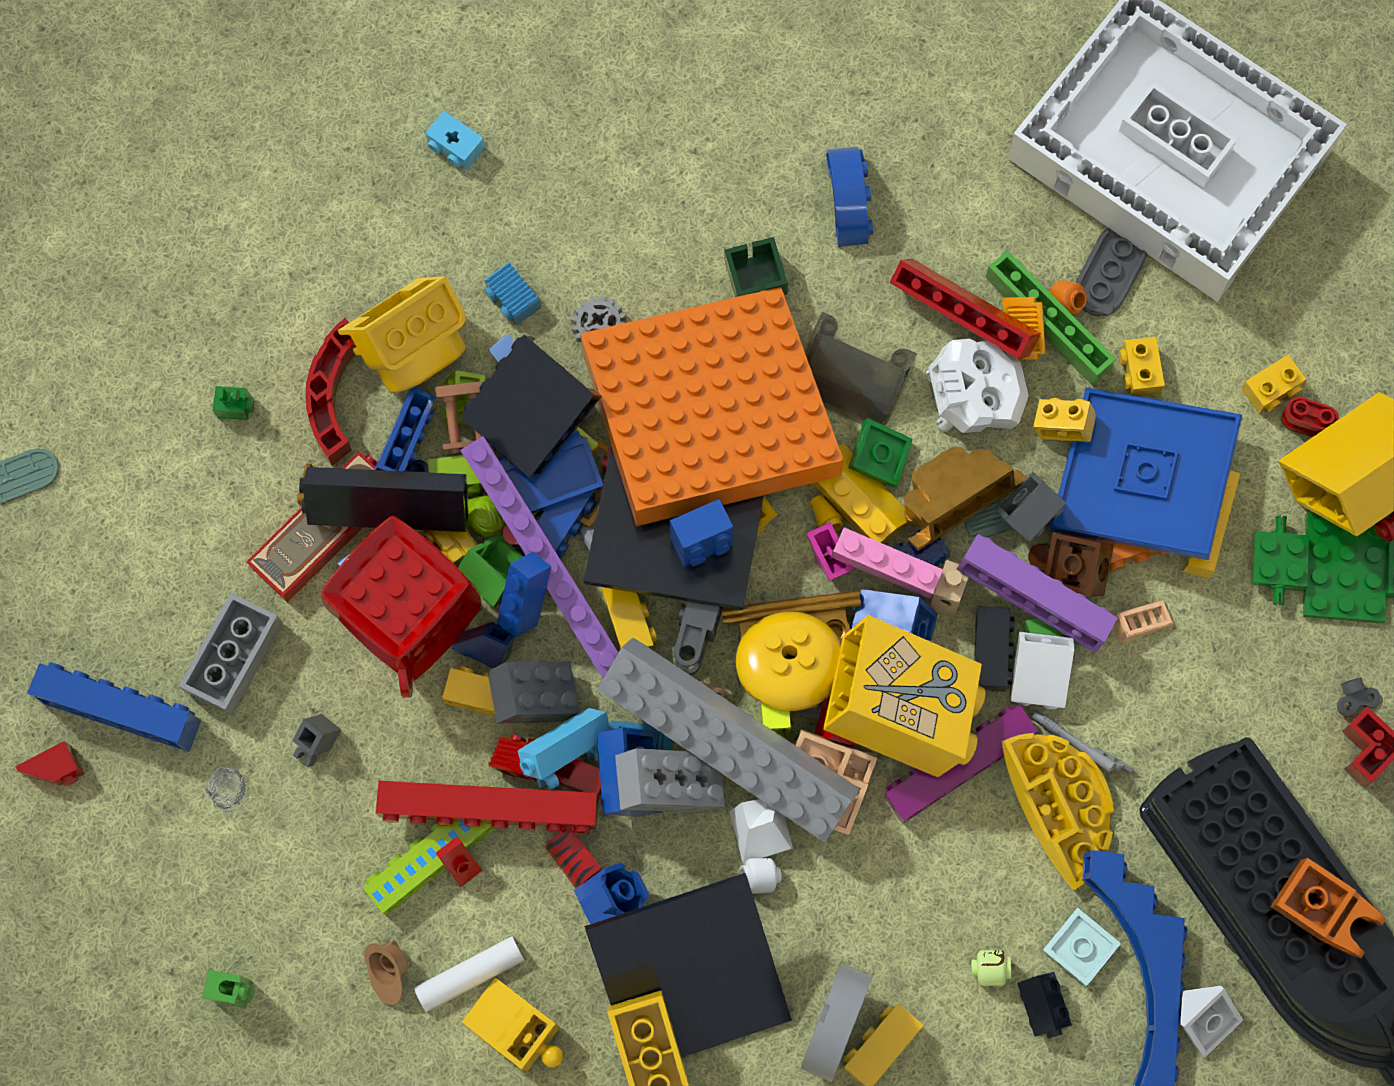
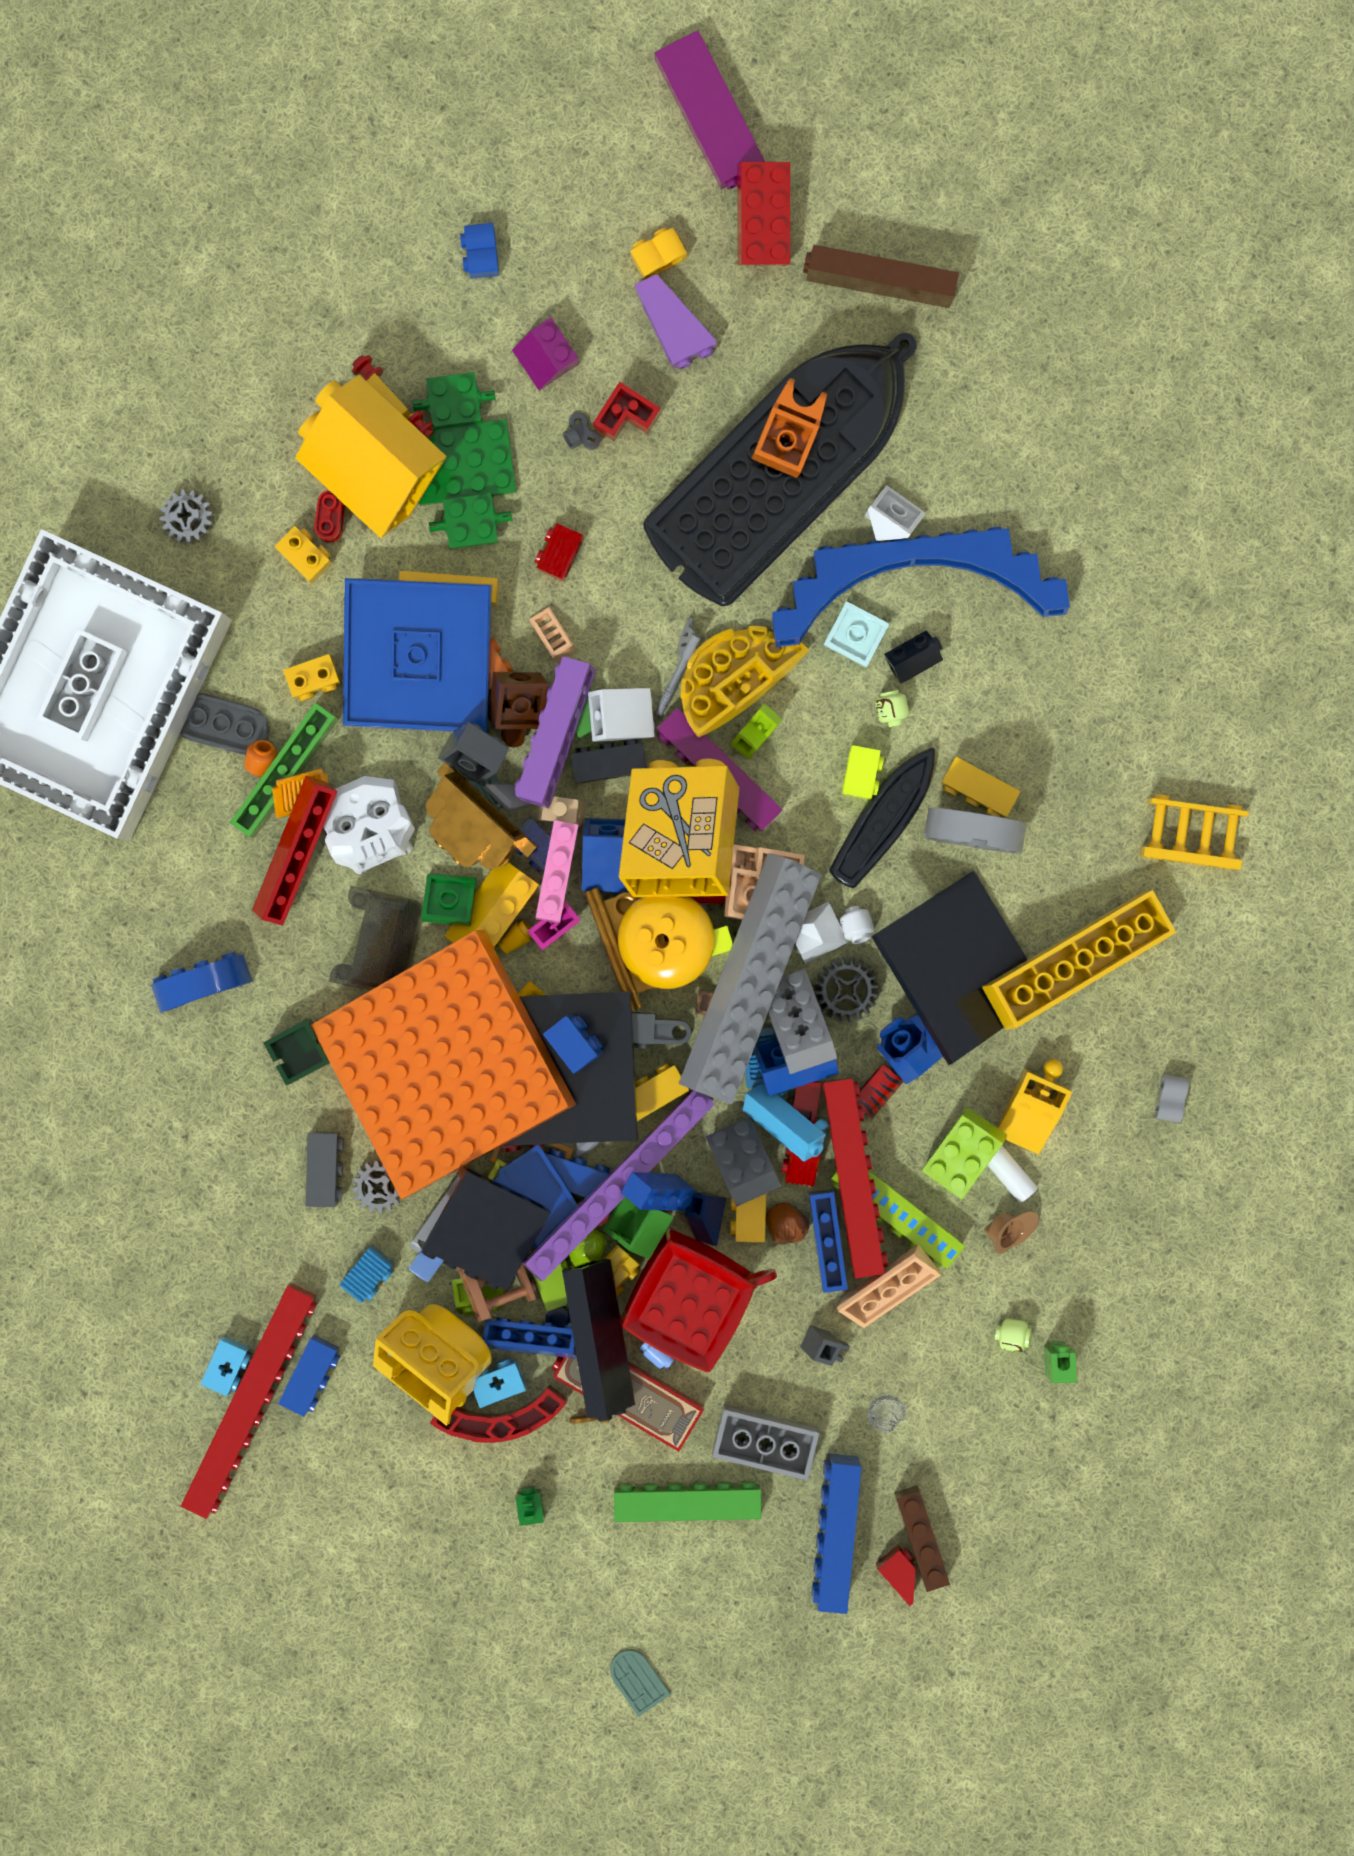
camera: 110 degrees left, 15 degrees up
red plate [436,836,482,887] -> none
yellow brick [1033,398,1097,442] -> none
none -> light grey gear [159,489,214,544]
none -> red brick [180,1283,318,1519]
none -> blue brick [278,1335,341,1417]
none -> dark grey brick [305,1131,344,1207]
none -> medium azure brick [473,1358,527,1408]
none -> light grey piece [484,783,531,812]
none -> red brick [534,523,584,582]
none -> bright green brick [614,1481,761,1522]
none -> lime brick [730,703,783,760]
none -> dark orange hair [766,1202,809,1245]
none -> blue brick [808,1189,848,1293]
none -> dark grey gear [814,957,879,1022]
none -> black piece [829,747,935,888]
none -> light nougat slope [837,1244,941,1328]
none -> neon yellow brick [841,745,884,800]
none -> reddish brown brick [894,1485,950,1592]
none -> lime piece [922,1107,1007,1200]
none -> yellowish green head [995,1318,1032,1352]

